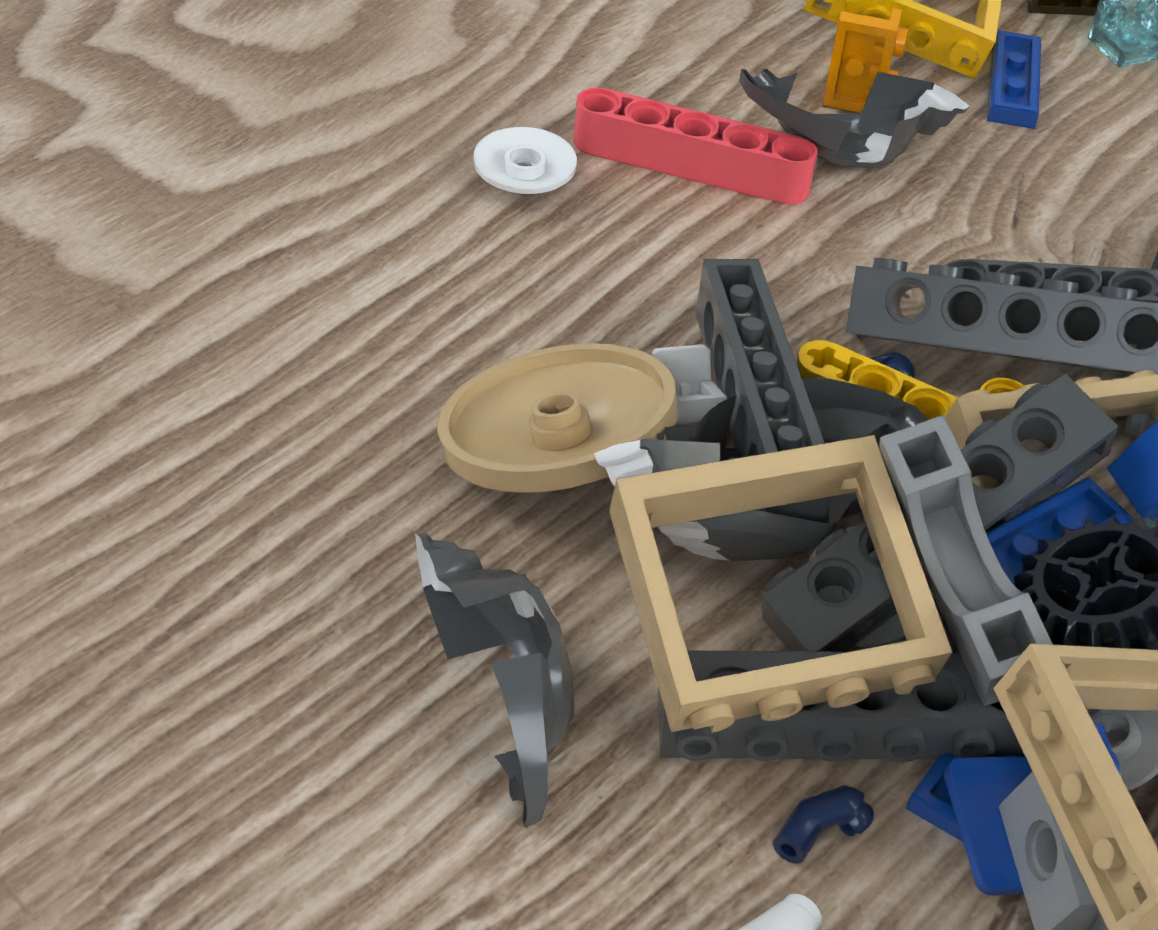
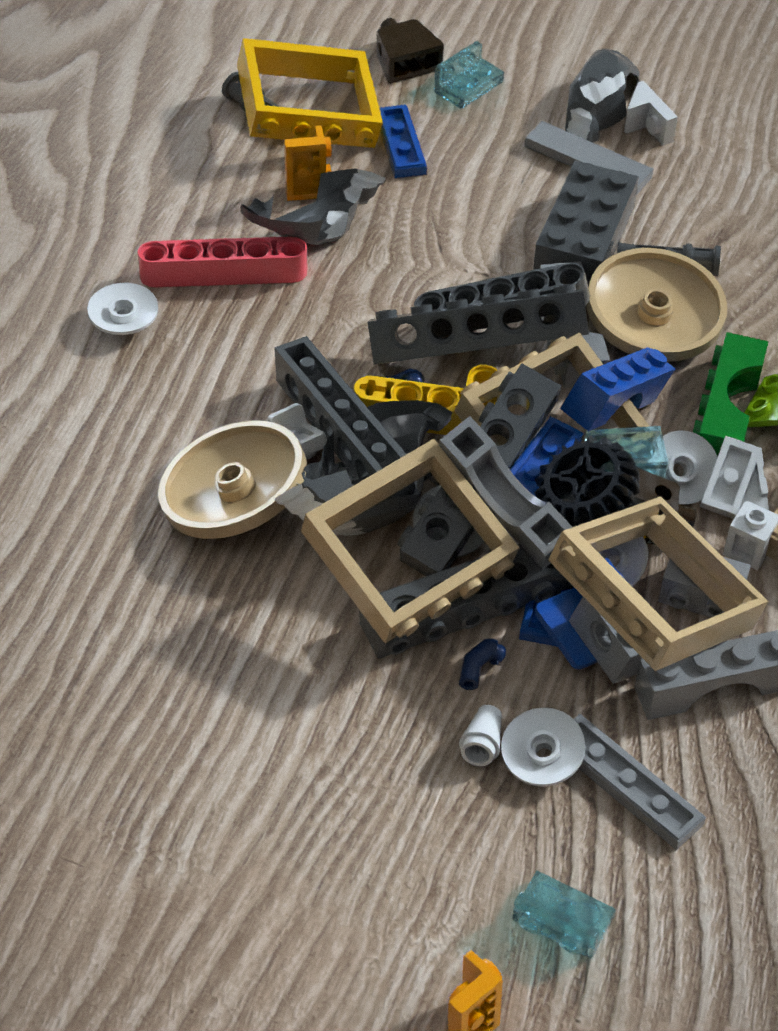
camera: 20 degrees left, 5 degrees up
dark grey animal [415,533,574,828] -> none

